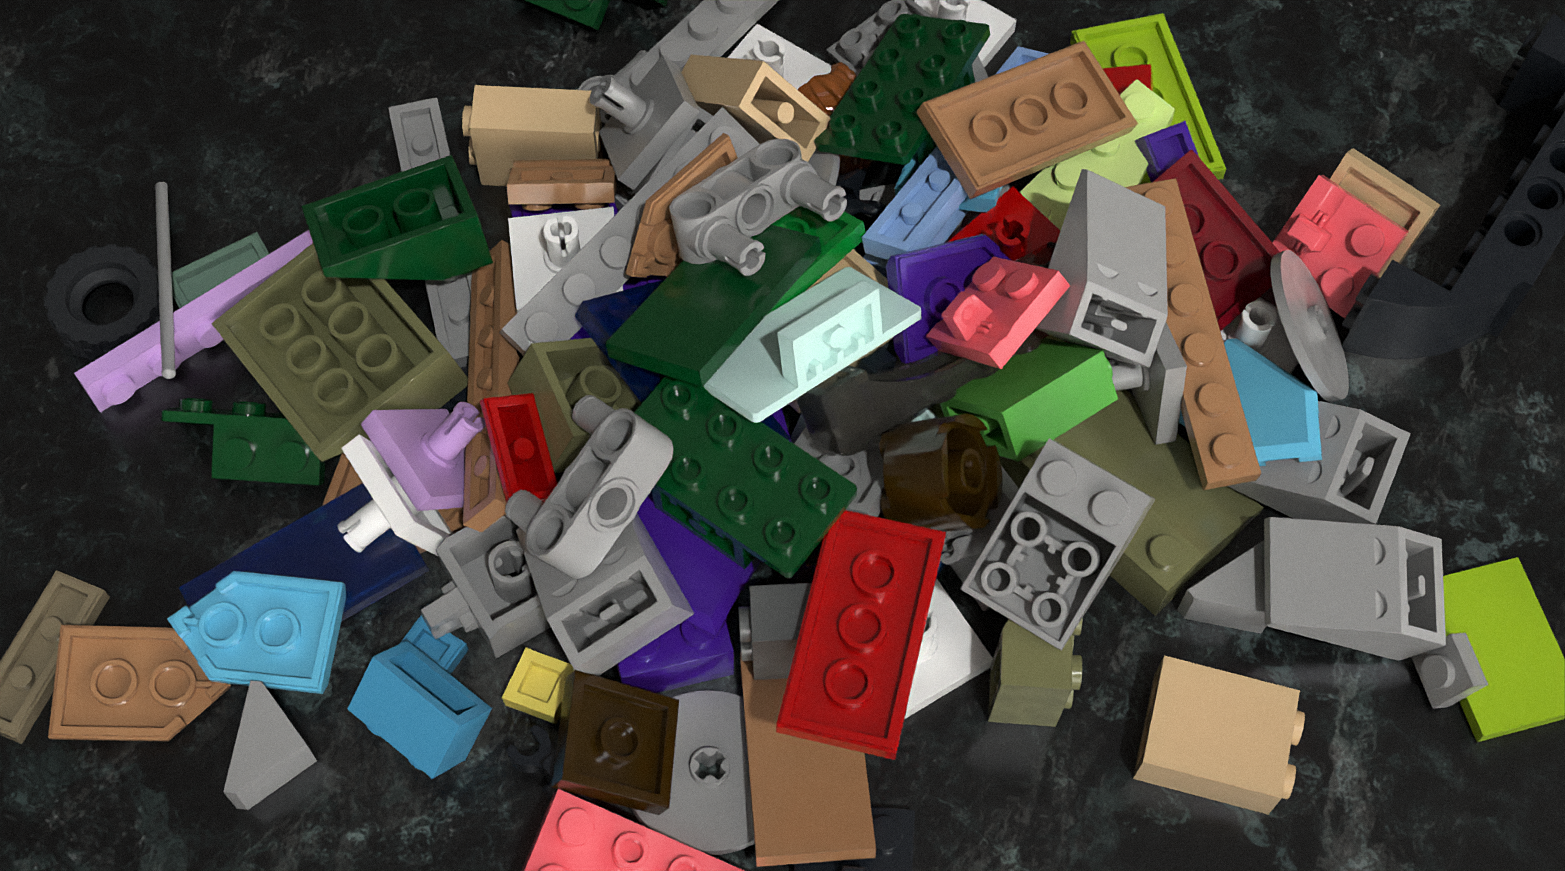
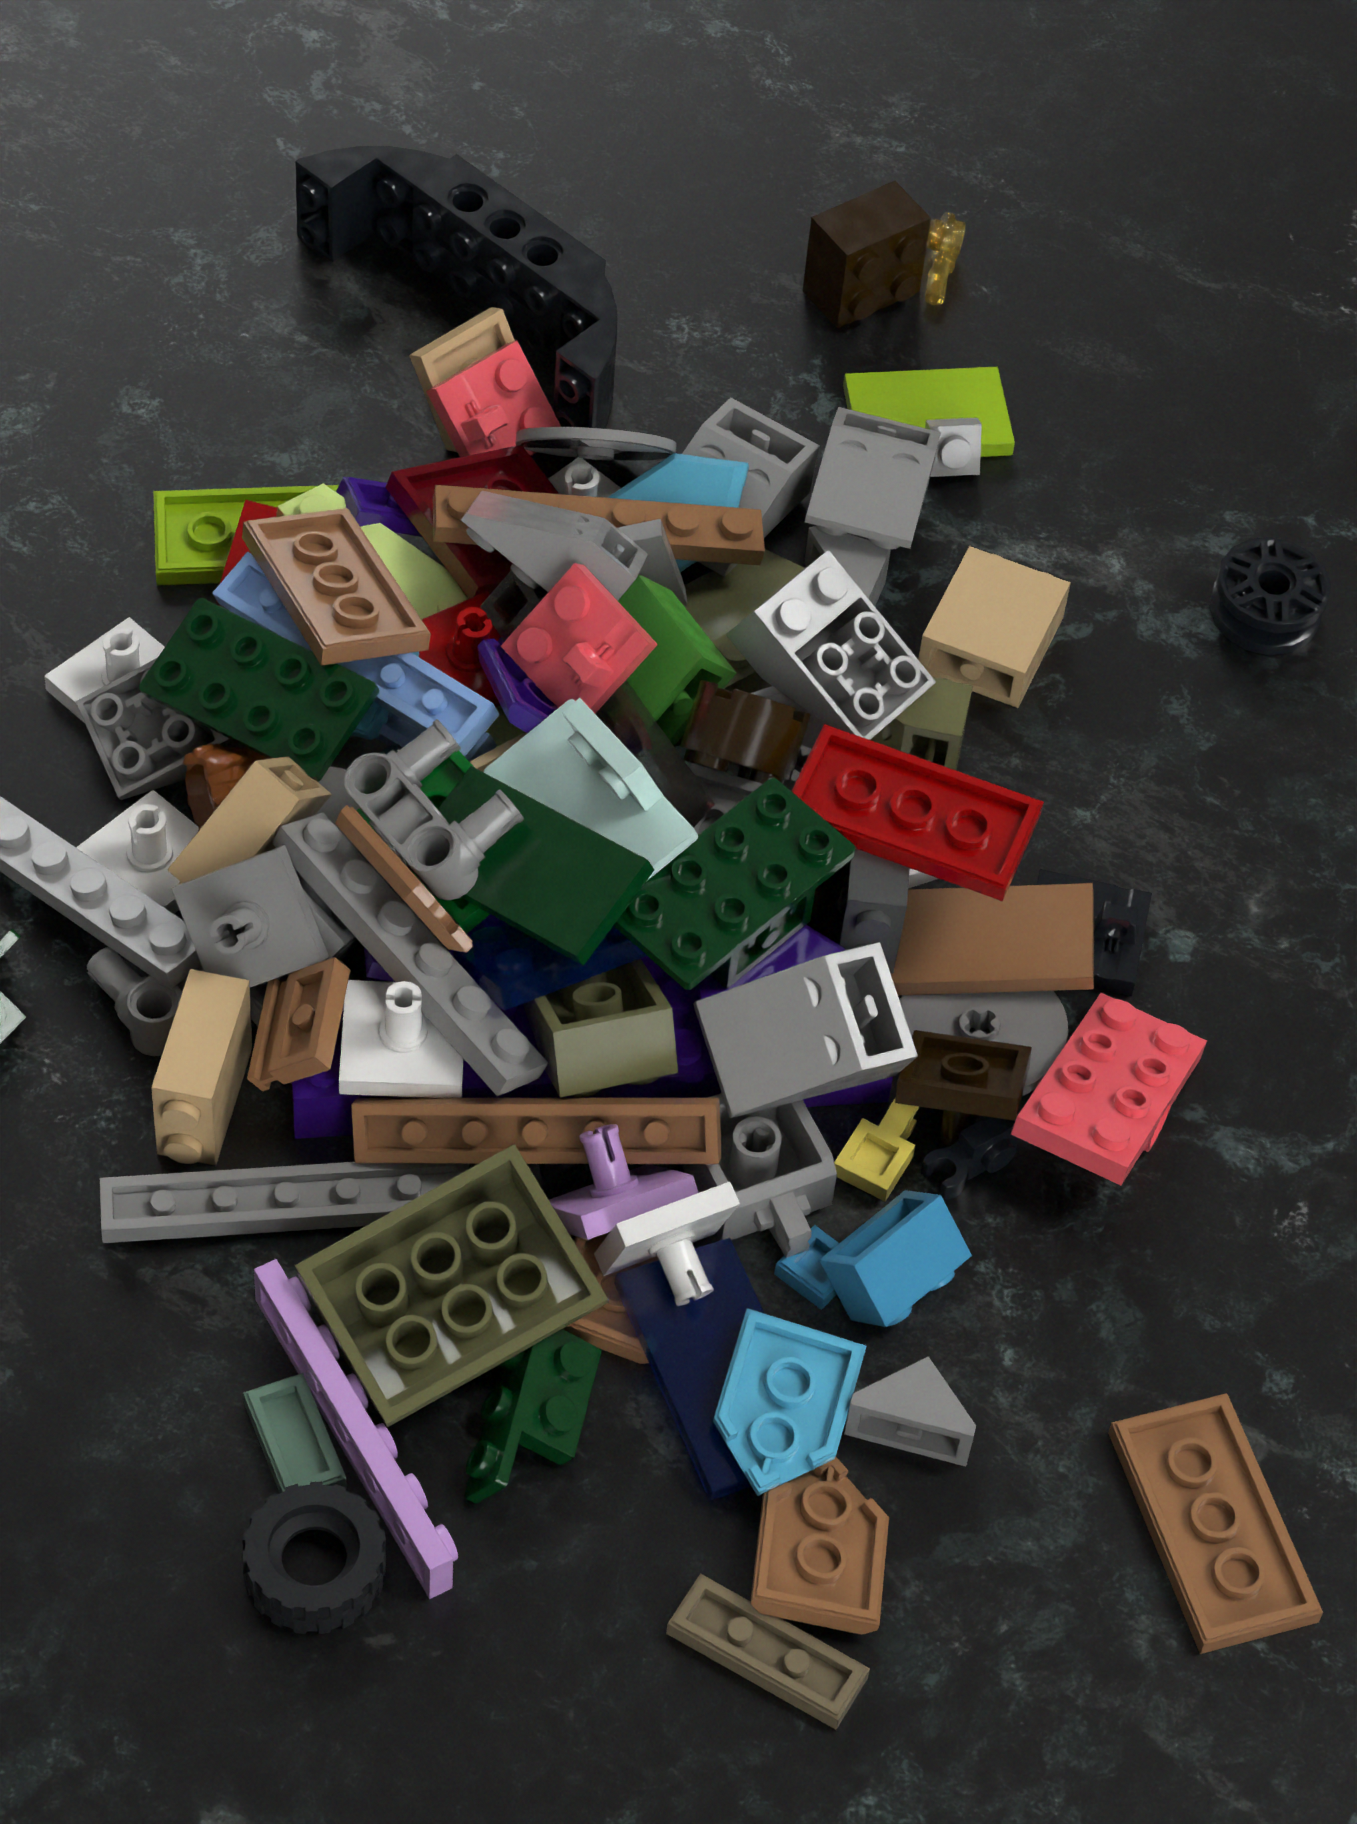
camera: 85 degrees left, 10 degrees down
light grey axle [155,182,176,379] -> none
dark green slope [301,155,493,280] -> none
red slope [480,393,558,503] -> none
light grey piece [505,395,673,579] -> none

